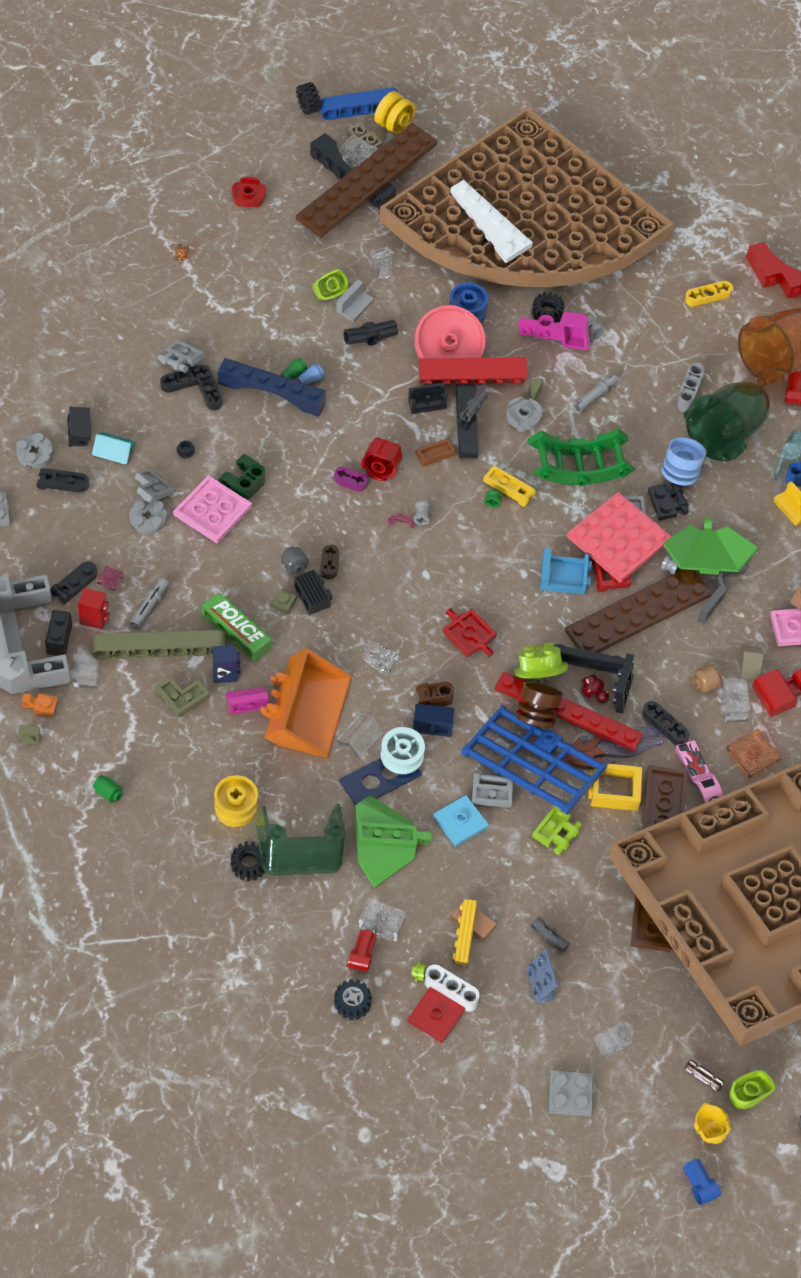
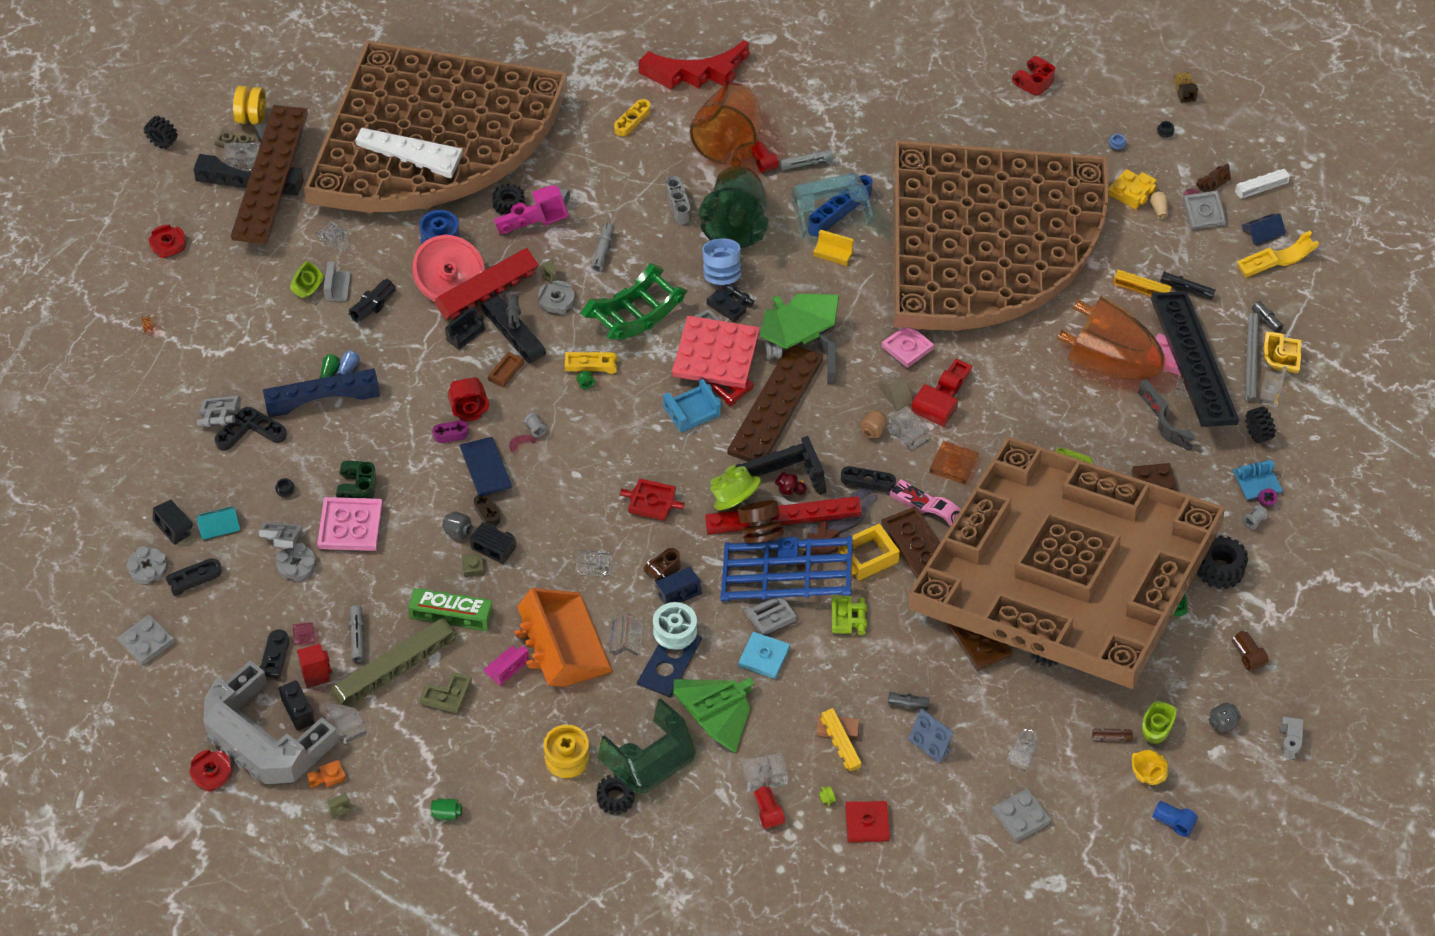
camera: 30 degrees left, 5 degrees down
dark blue brick [212,645,241,683] -> none
blue beam [320,88,398,120] -> none
black wheel [334,979,372,1020] -> none
white beam [425,965,479,1012] -> none
none -> dark blue piece [459,437,512,496]

